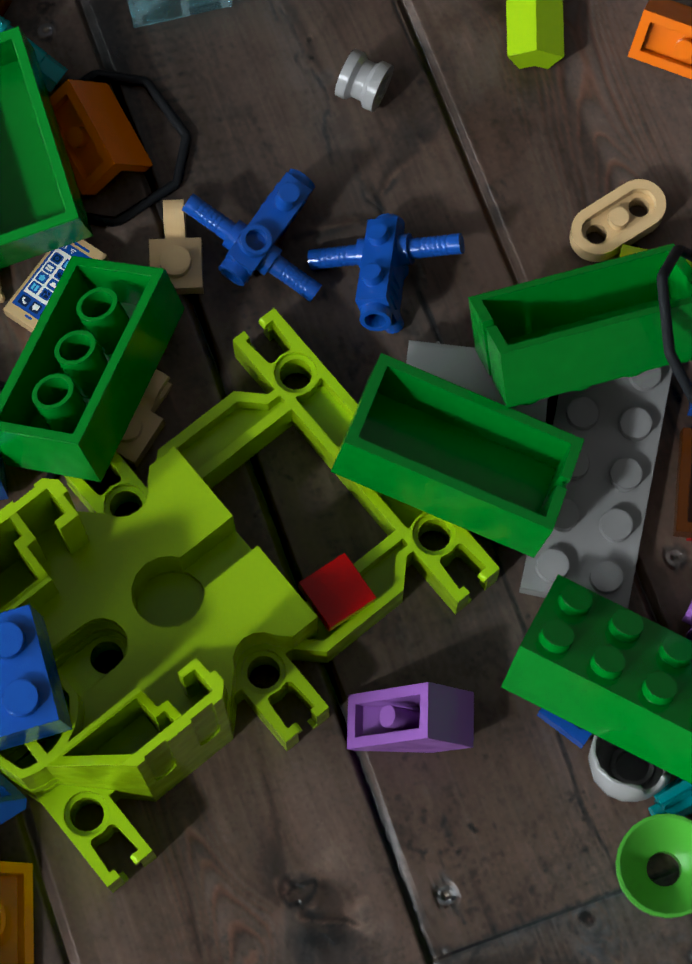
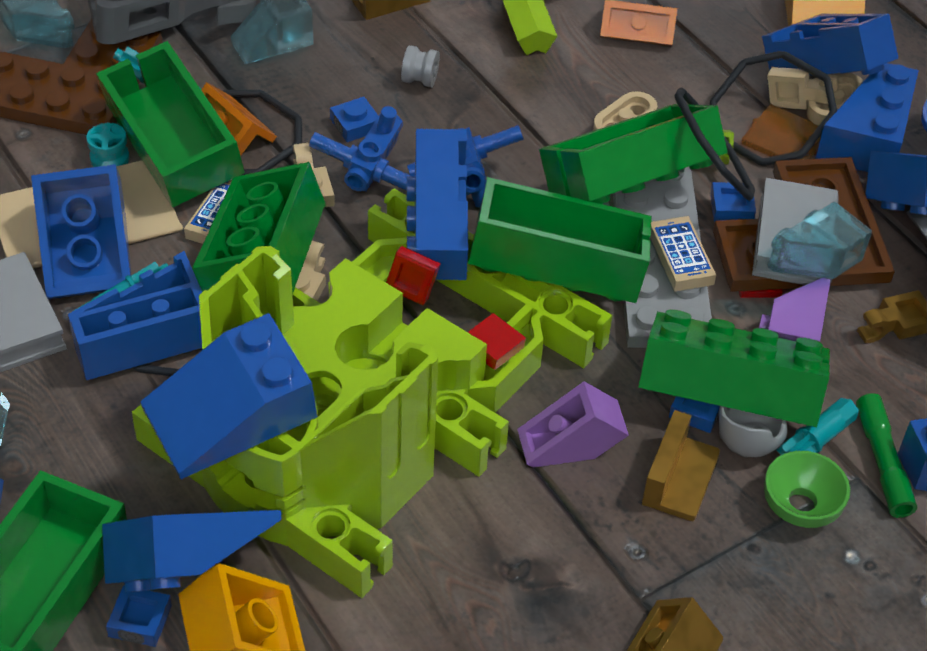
camera: 15 degrees left, 25 degrees down
none -> blue plate [330,97,378,142]
none -> red tile [386,246,441,305]
none -> blue wedge [406,129,468,280]
none -> pearl gold panel [642,410,720,521]
none -> tile [650,216,716,292]

